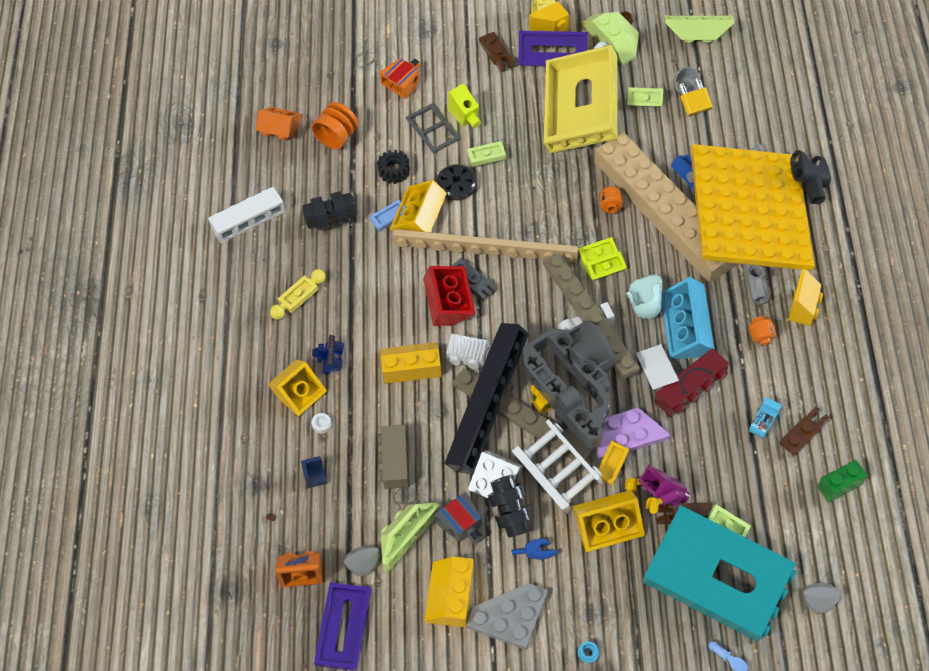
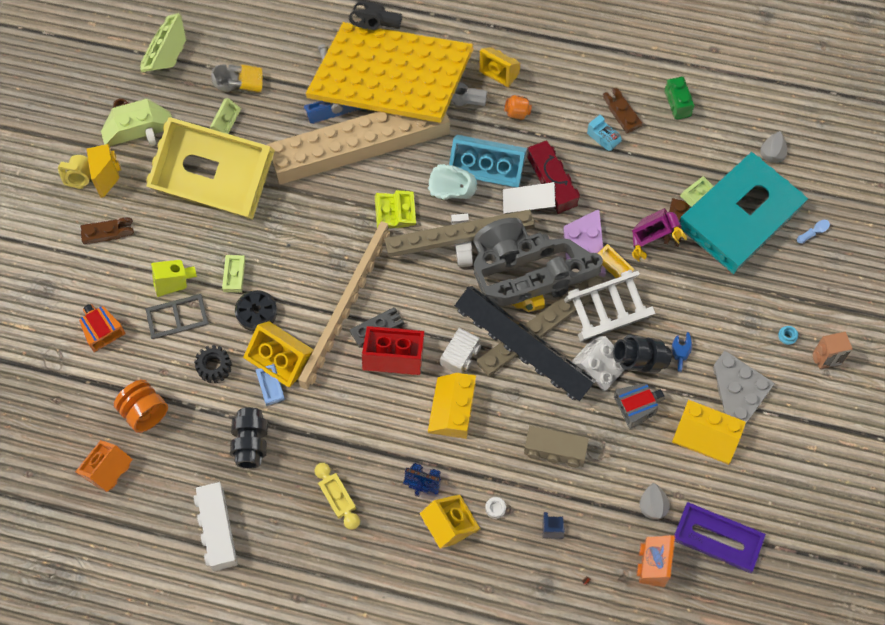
camera: 75 degrees left, 5 degrees up
yellowish green wedge [381,503,440,573] -> none
dark purple piece [518,31,588,66] -> none
yellow slope [572,490,645,552] -> none
orange head [599,186,623,213] -> none

